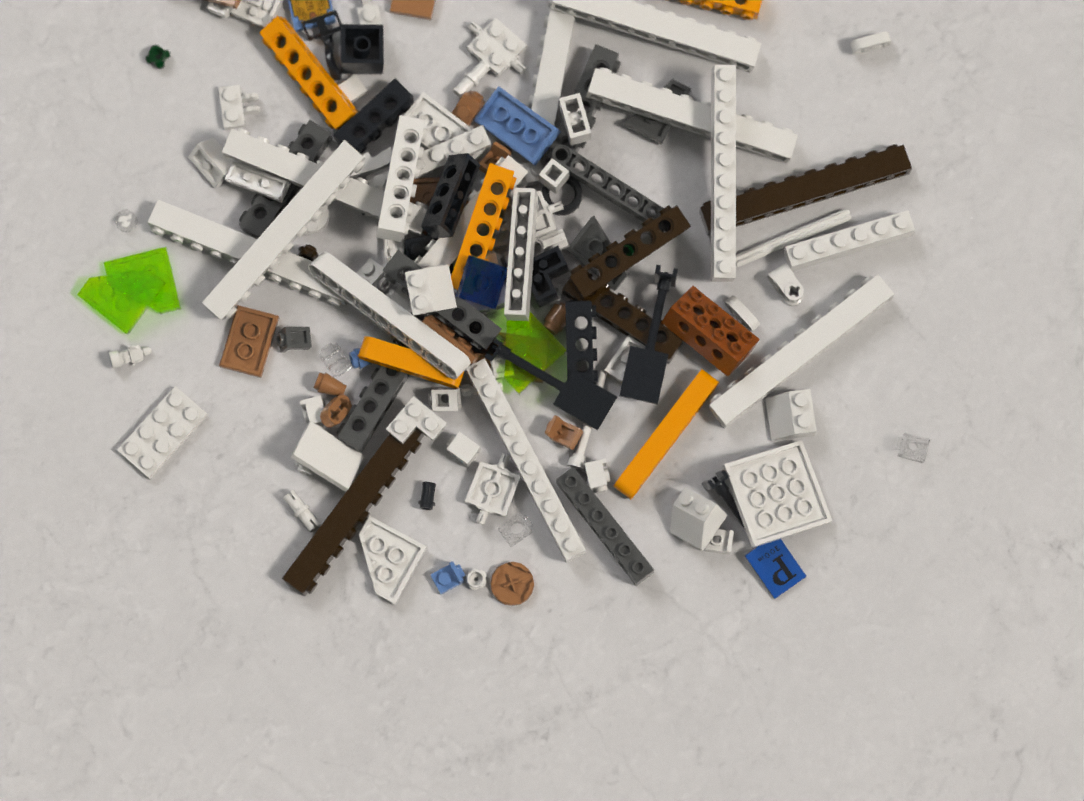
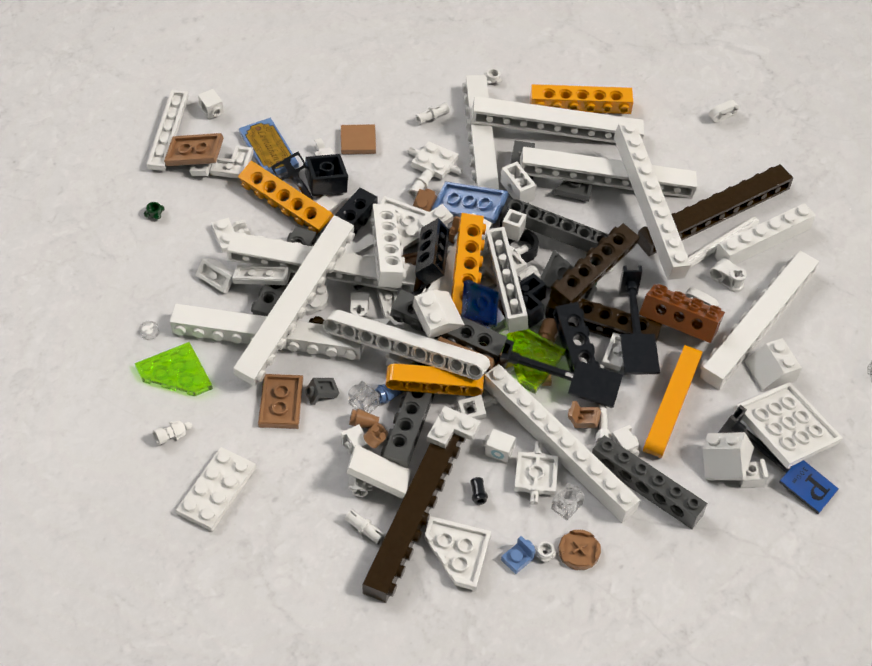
camera: 20 degrees left, 25 degrees down
clear neon green plate [77,270,166,334] -> none
none -> white piece [350,292,370,319]

